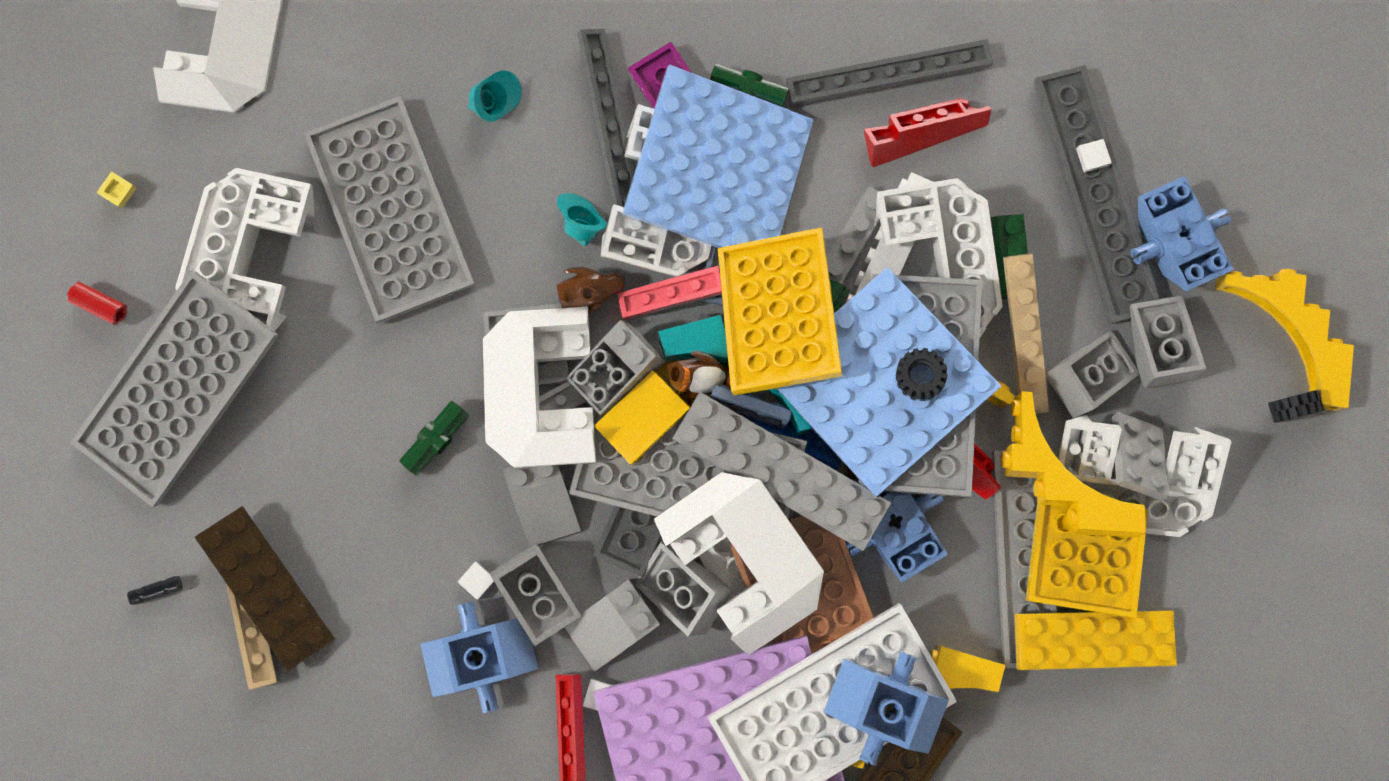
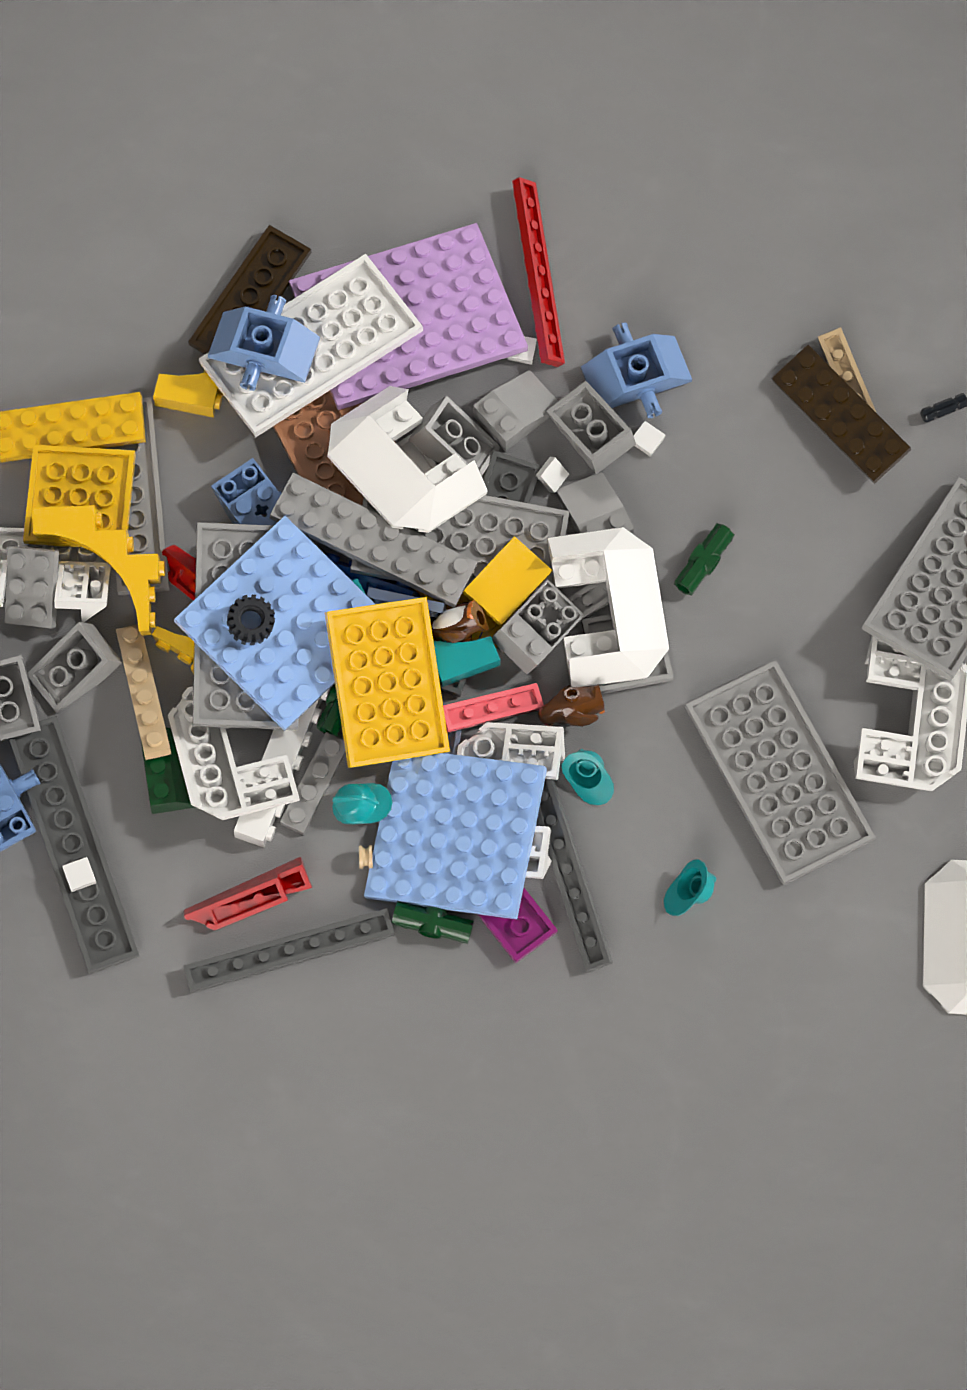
camera: 170 degrees right, 10 degrees down
none -> teal piece [332,783,393,825]
none -> tan bush [359,845,373,869]
none -> white tile [536,457,569,493]

